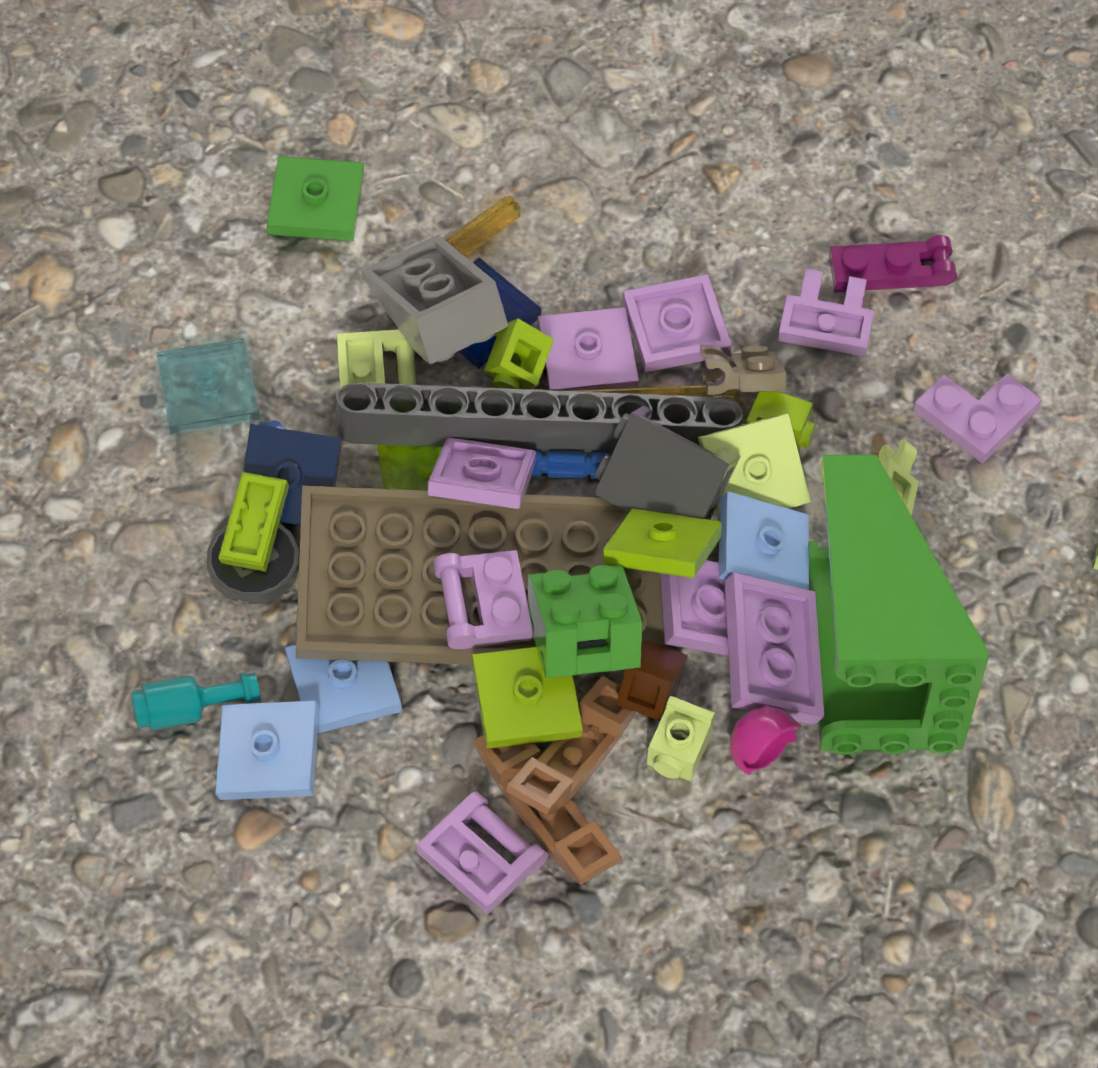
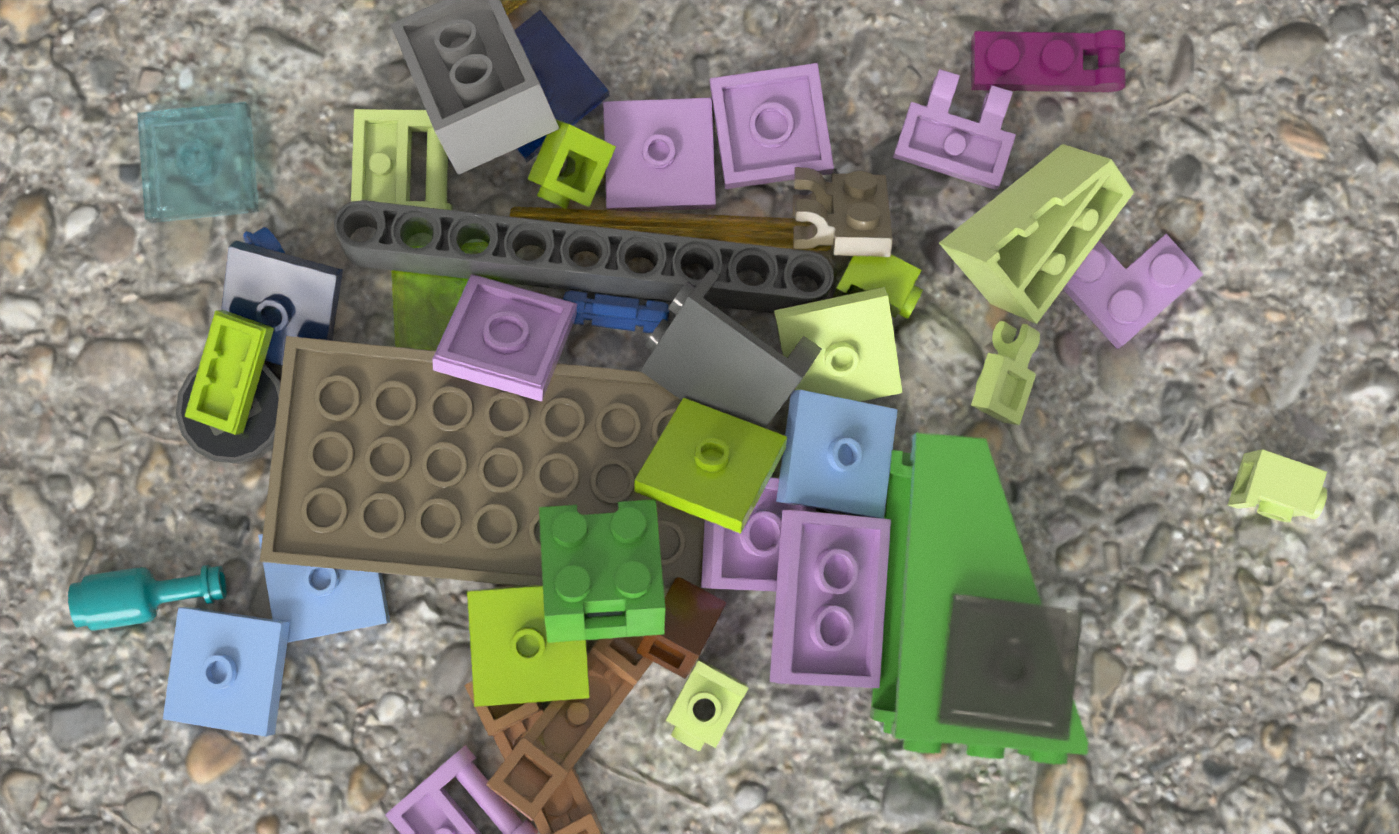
camera: 10 degrees right, 25 degrees up
lavender plate [433,550,533,649] -> none
dark pink hair [730,705,802,775] -> none
none -> clear smoke plate [936,593,1083,741]
none -> yellowish green wedge [939,144,1134,324]

